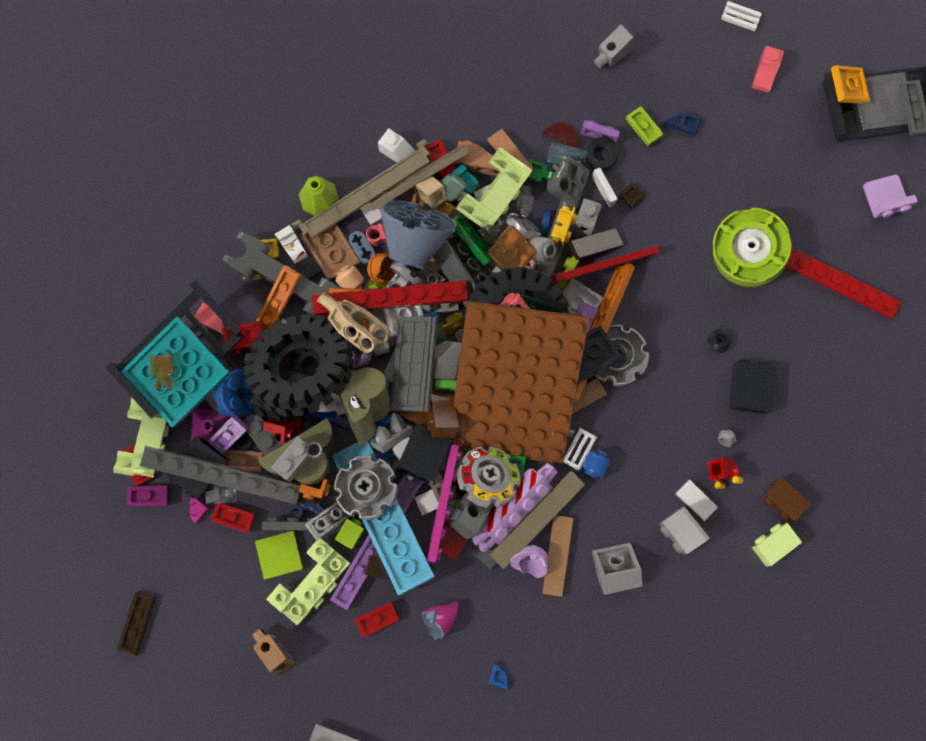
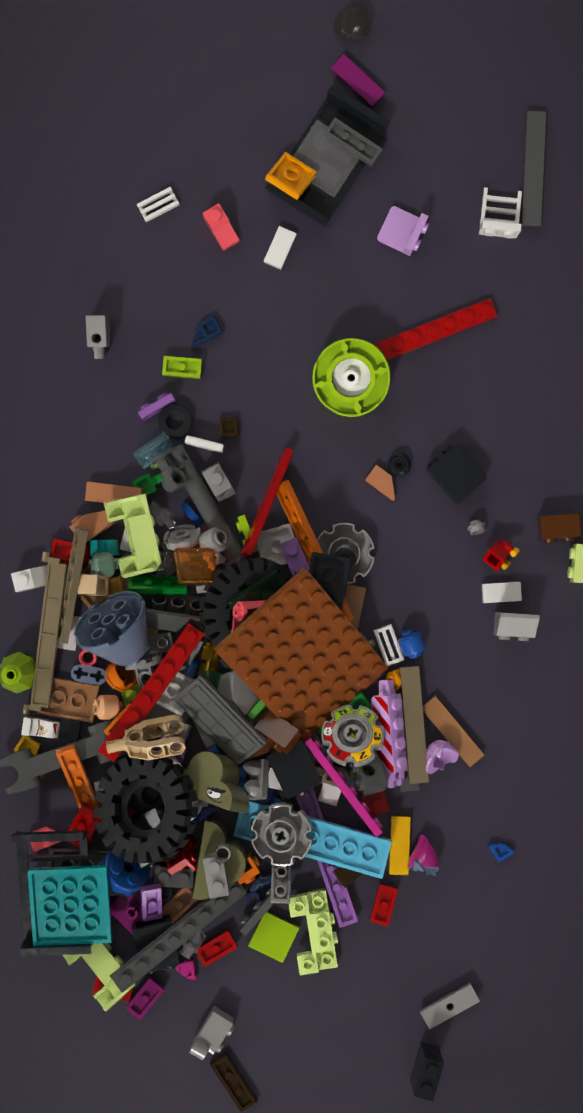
camera: 50 degrees left, 10 degrees up
clear orange plate [149,354,173,390] -> none
medium nougat torso [252,628,295,675] -> none
lime brick [335,518,365,550] -> none
clear red tile [543,122,578,148] -> none
yellow hinge [550,206,578,247] -> none
tile [568,228,623,260] -> none
light grey slope [592,543,642,595] -> none
none -> light grey hinge [189,1006,235,1060]
none -> white tile [264,226,297,270]
none -> nougat tile [365,465,395,501]
none -> light orange plate [386,669,401,690]
none -> yellow tile [389,815,411,875]

